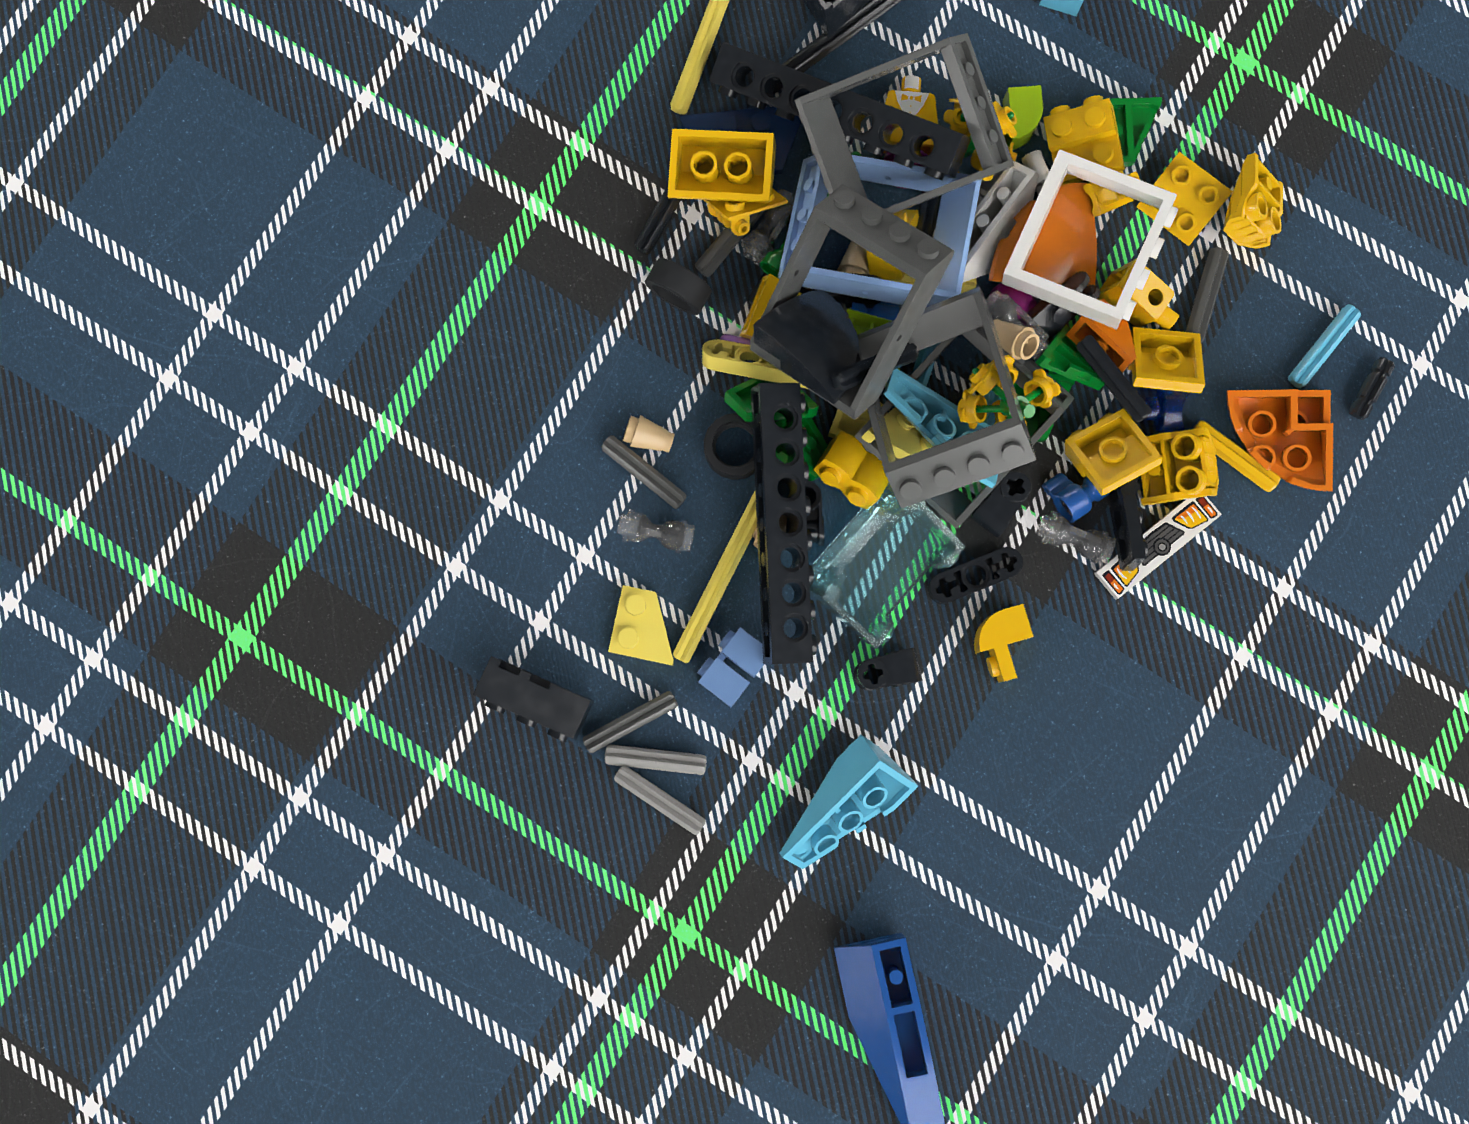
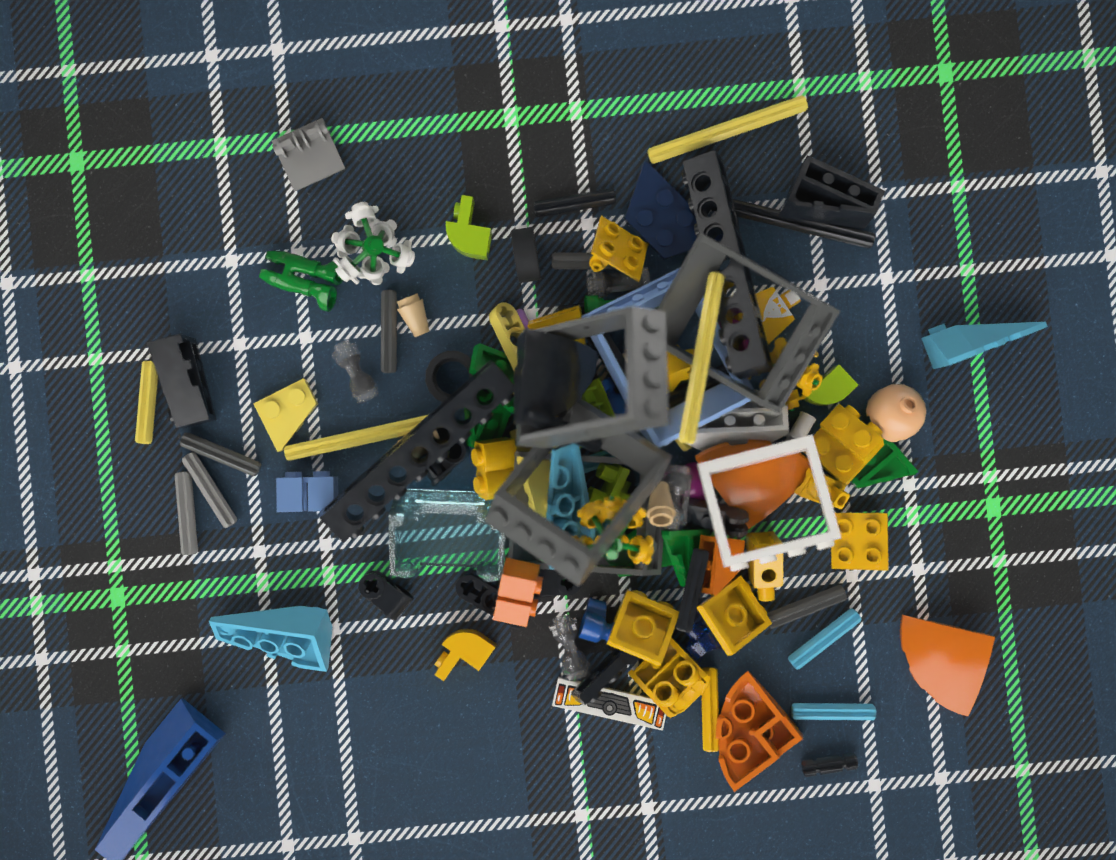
camera: 55 degrees right, 5 degrees up
yellow slope [668,129,776,203] -> none
yellow slope [1223,153,1283,249] -> none
none -> light yellow axle [135,361,158,444]
none -> green piece [259,251,343,312]
none -> light grey hinge [272,118,345,192]
none -> white plant [331,202,415,285]
none -> lime brick [446,195,492,260]
none -> piece [493,557,543,627]
none -> lime hips [587,463,632,502]
none -> light yellow axle [679,272,725,444]
none -> medium azure axle [788,608,862,670]
none -> light nougat cylinder [866,384,926,442]
none -> orange brick [900,615,995,716]

